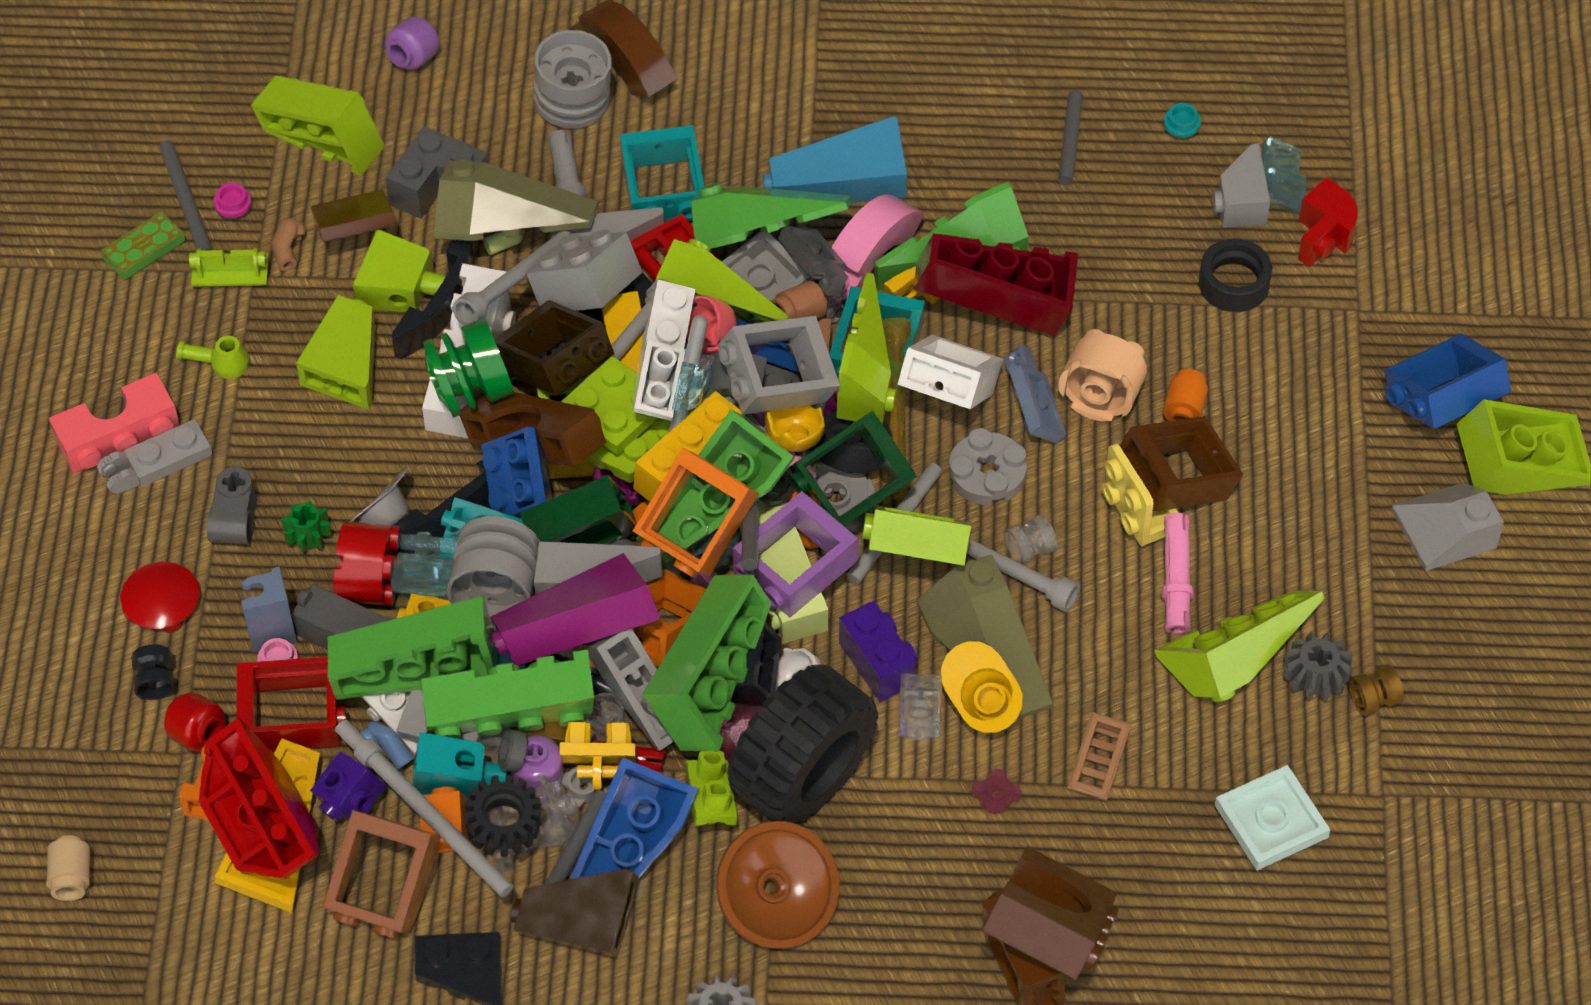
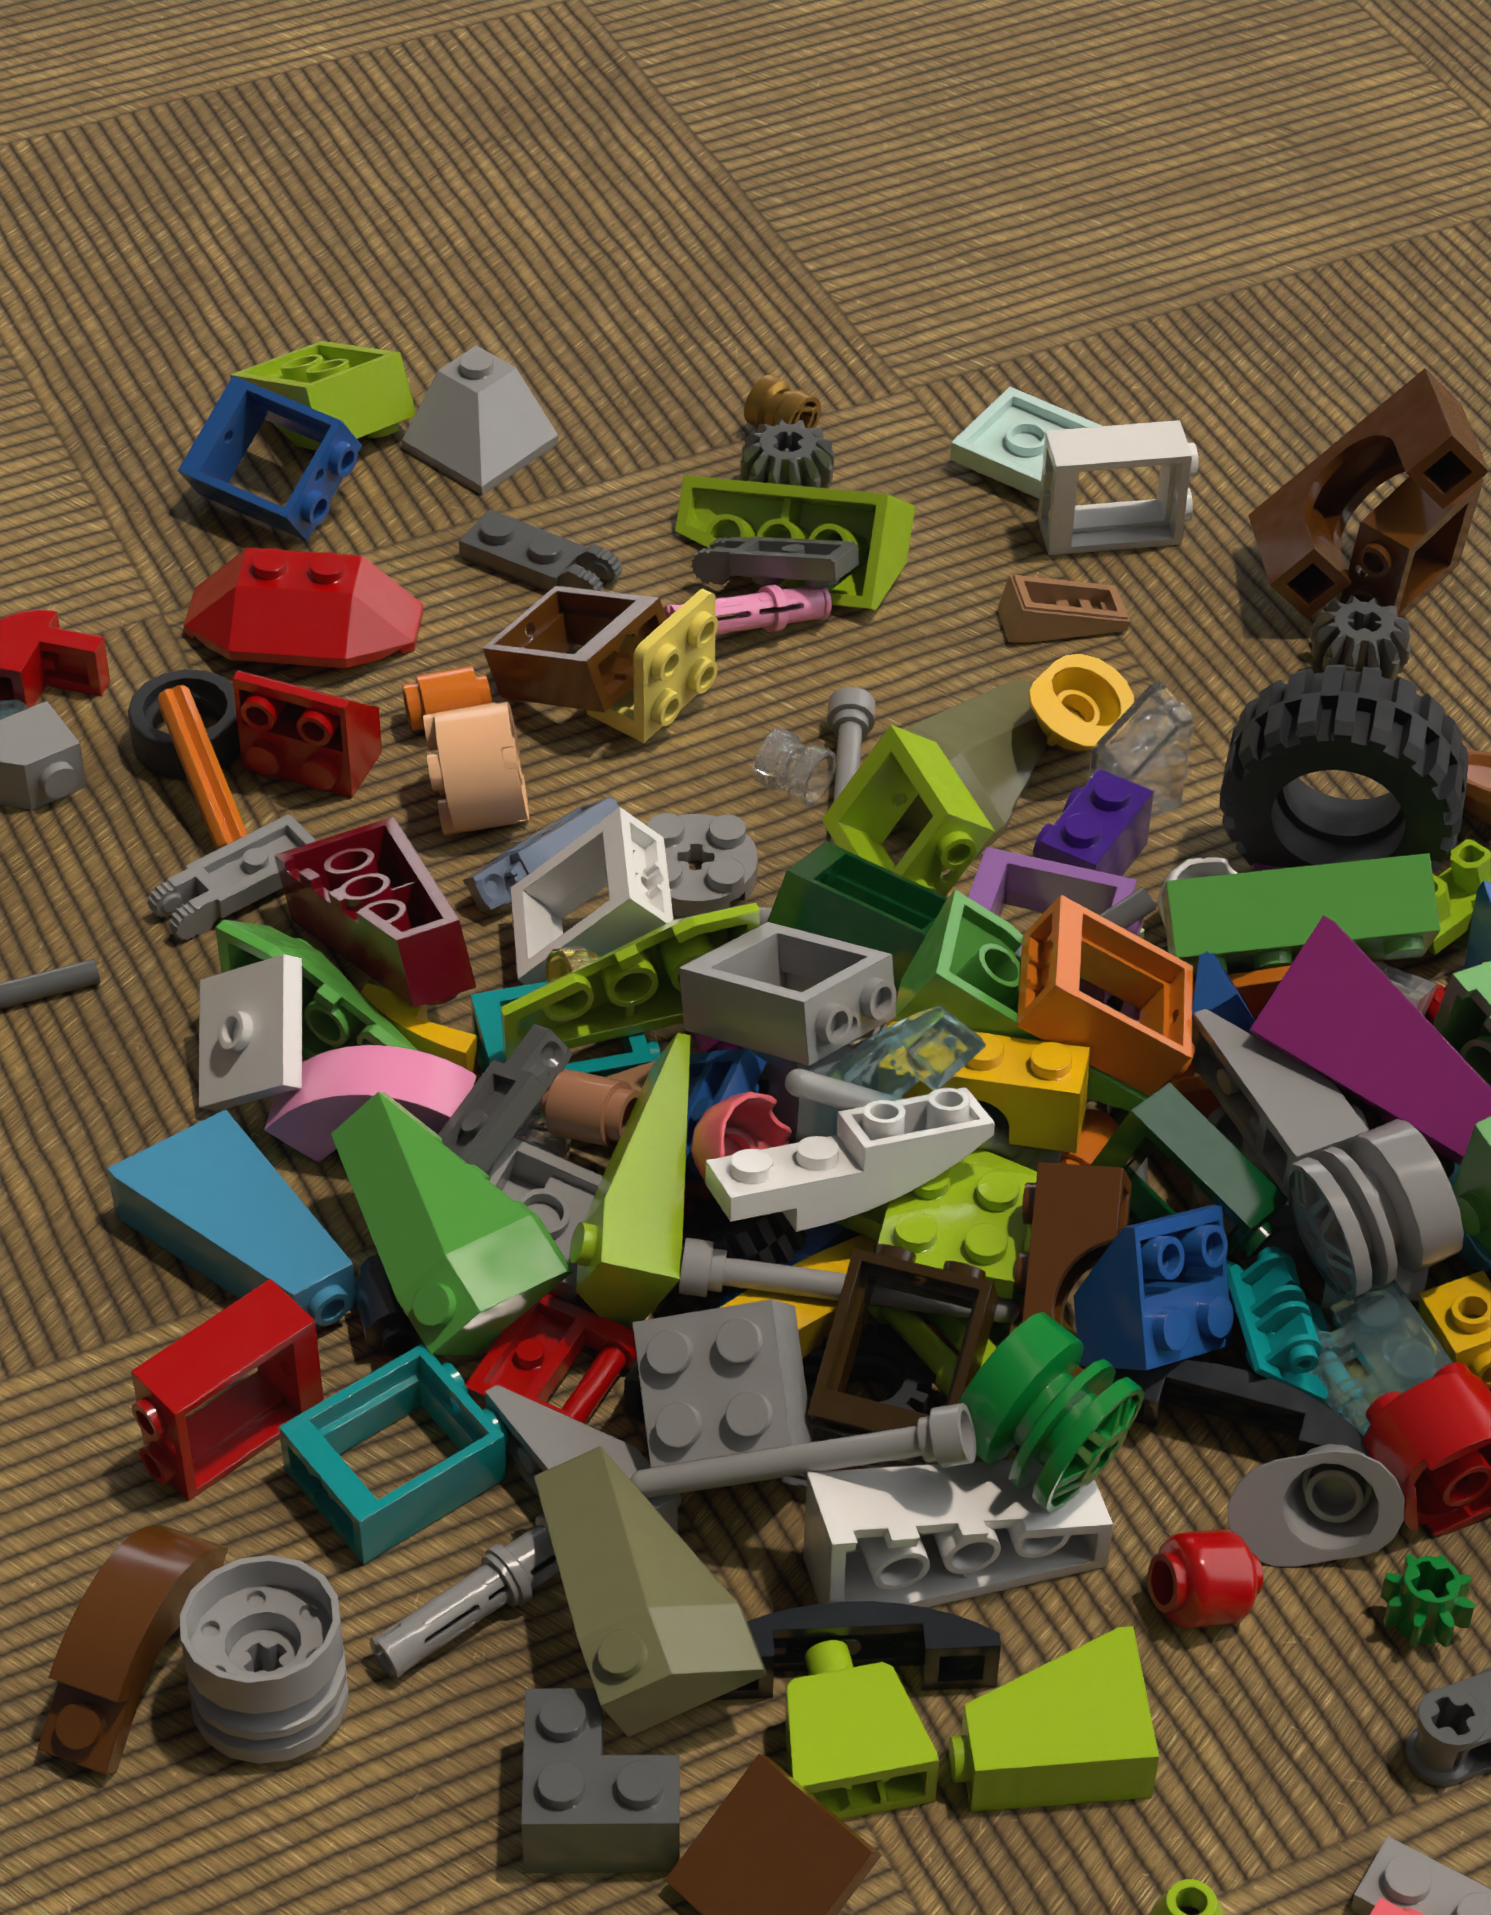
camera: 120 degrees left, 10 degrees down
clear pink plate [972,769,1021,814] -> none
none -> red window [131,1279,324,1501]
none -> light grey hinge [147,814,316,941]
none -> orange axle [158,685,248,850]
none -> red wedge [184,548,424,668]
none -> white plate [199,954,302,1111]
none -> red slope [232,671,382,798]
none -> dark grey hinge [459,509,623,592]
none -> dark grey hinge [690,536,859,588]
none -> white window [1038,420,1199,555]
none -> red head [1147,1529,1263,1629]
none -> blue slope [1192,951,1255,1034]
none -> dark grey gear [1311,595,1411,680]

